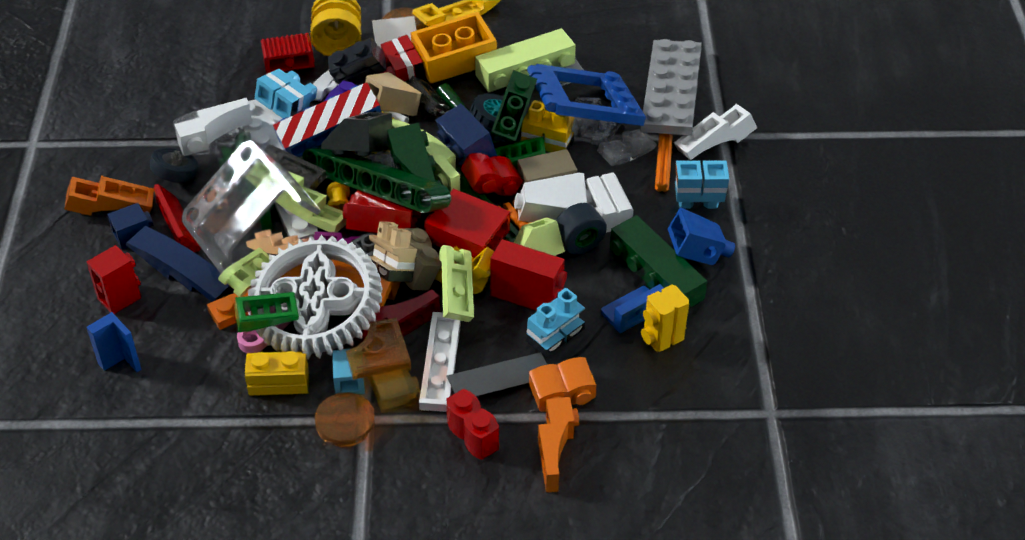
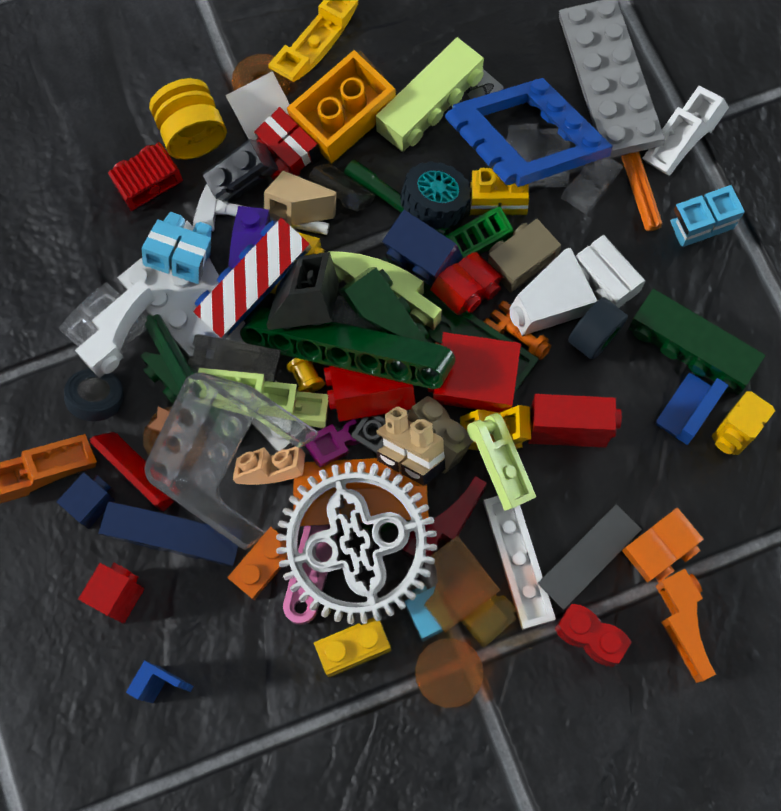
camera: 15 degrees left, 25 degrees up
yellowish green plate [218,247,270,297] -> none
green slope [235,292,299,333] -> none
dark green slope [491,70,537,142] -> none
yellowish green slope [514,217,565,257] -> none
medium azure hips [526,288,585,357] -> none
blue torso [668,207,735,265] -> none

